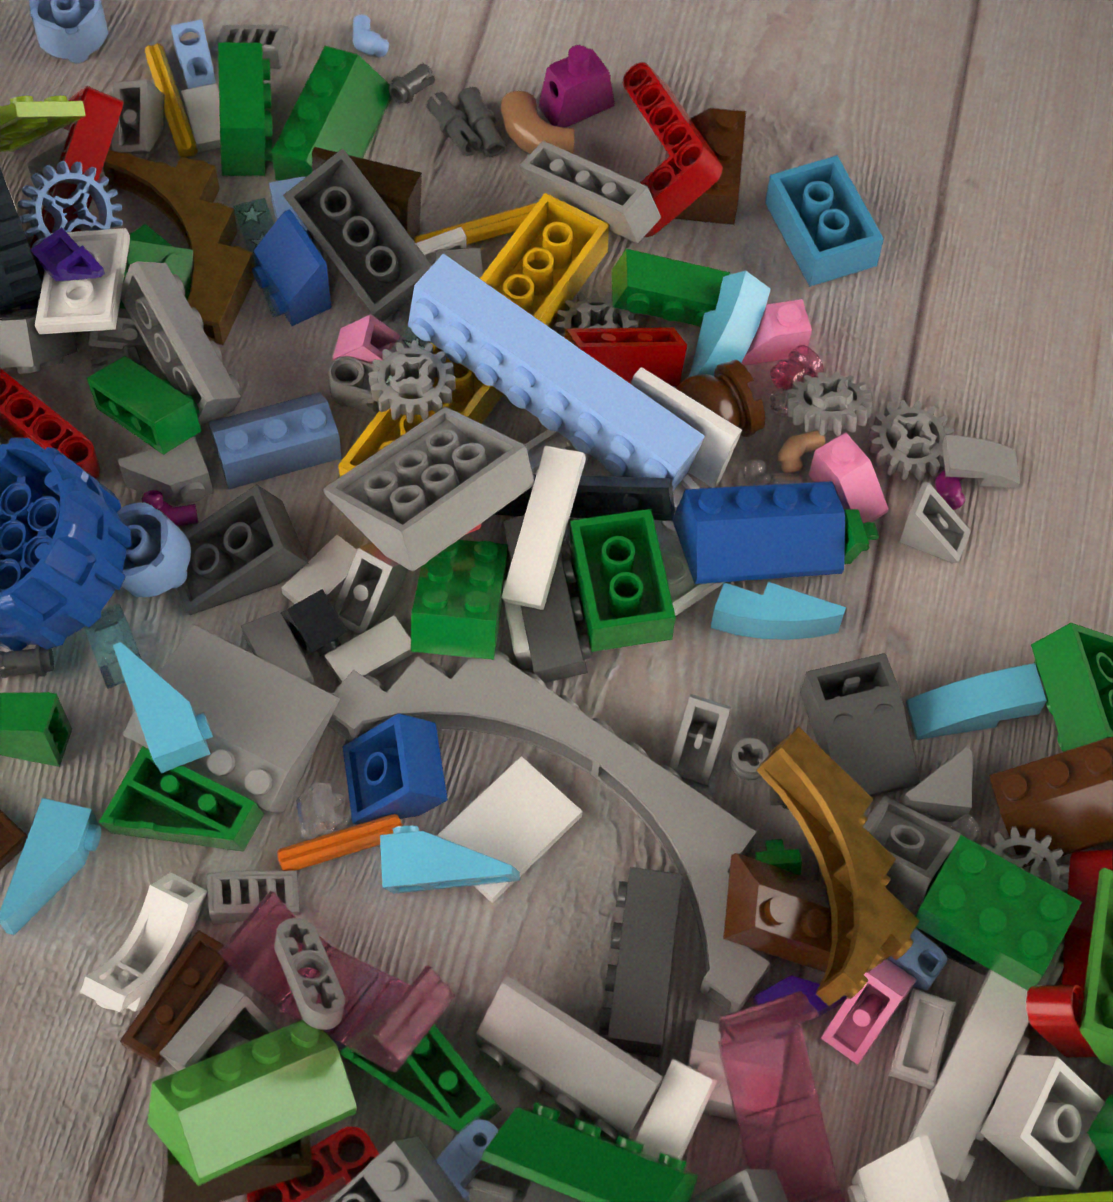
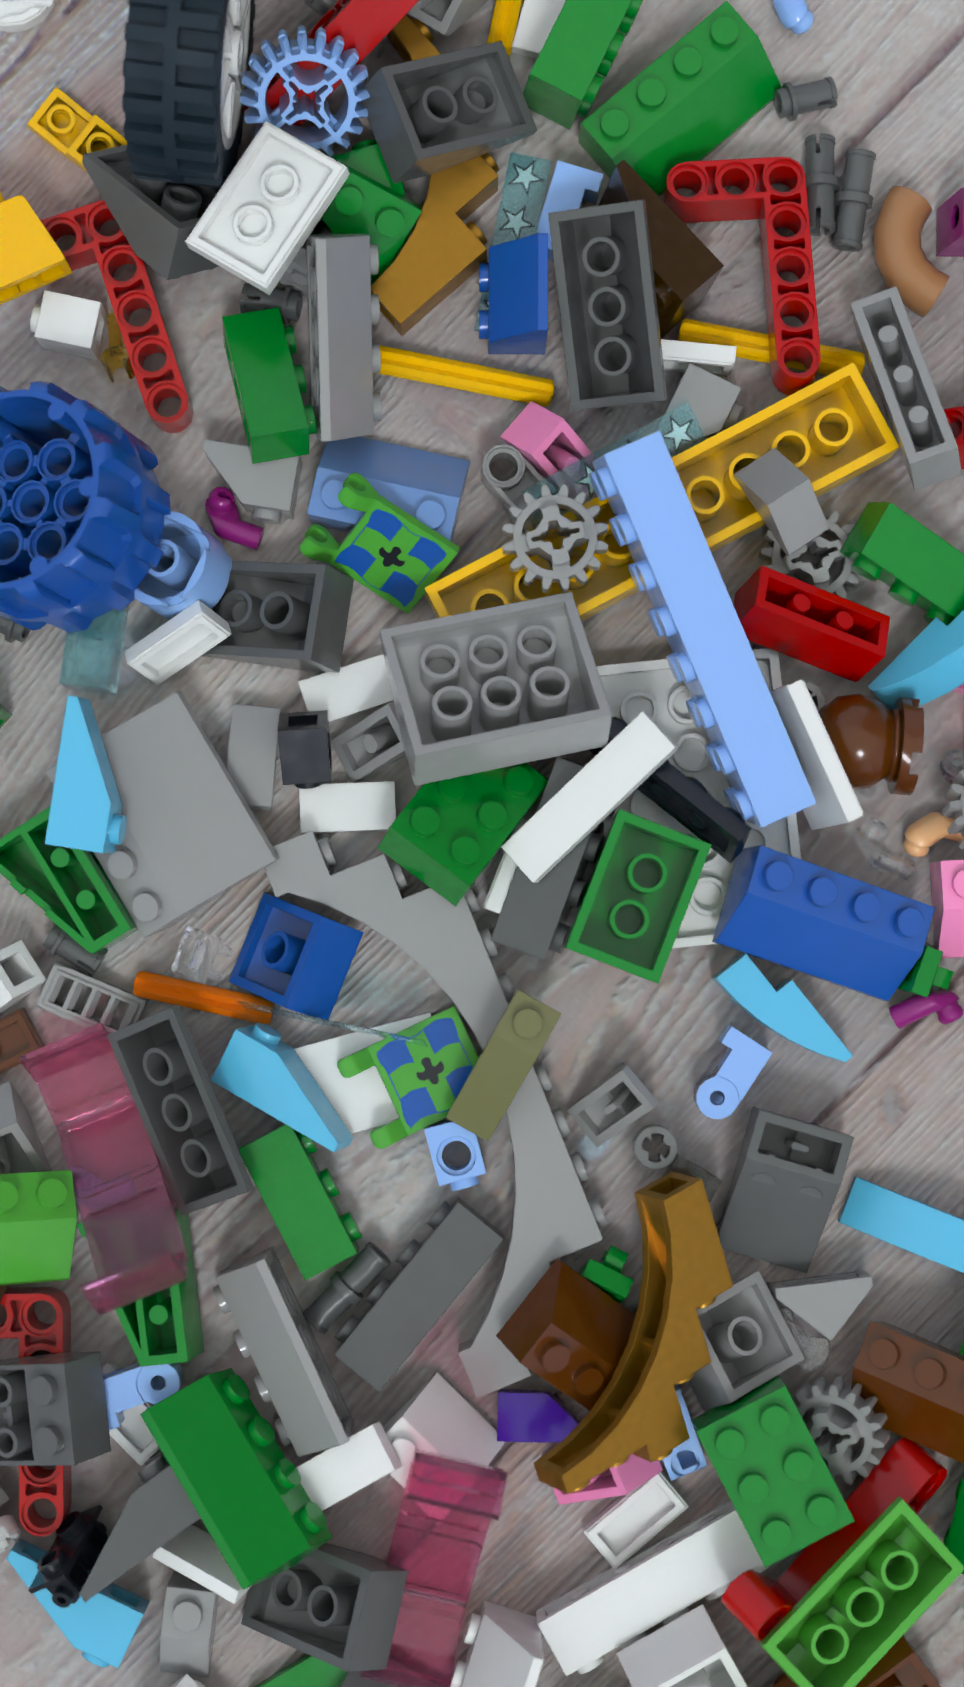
camera: 30 degrees right, 25 degrees up
dark purple slope [30,227,105,281] -> none
light grey beam [274,918,345,1030] -> none
none -> dark grey pin [43,924,108,976]
none -> dark grey slope [107,1004,254,1216]
none -> white tile [124,600,232,685]
none -> clear light blue sticker [238,1001,428,1047]
none -> green brick [238,1124,363,1280]
none -> bright green flag [299,473,460,614]
none -> dark grey pin [303,1242,391,1334]
none -> bright green flag [337,1006,479,1149]
none -> dark grey slope [361,41,538,184]
none -> yellow axle [379,345,555,407]
none -> light blue brick [424,1119,486,1191]
none -> olive slope [445,989,561,1141]
none -> red beam [664,157,821,396]
none -> light blue leg [694,1024,772,1119]
none -> light grey slope [734,447,829,556]
none -> magenta arm [889,990,963,1029]

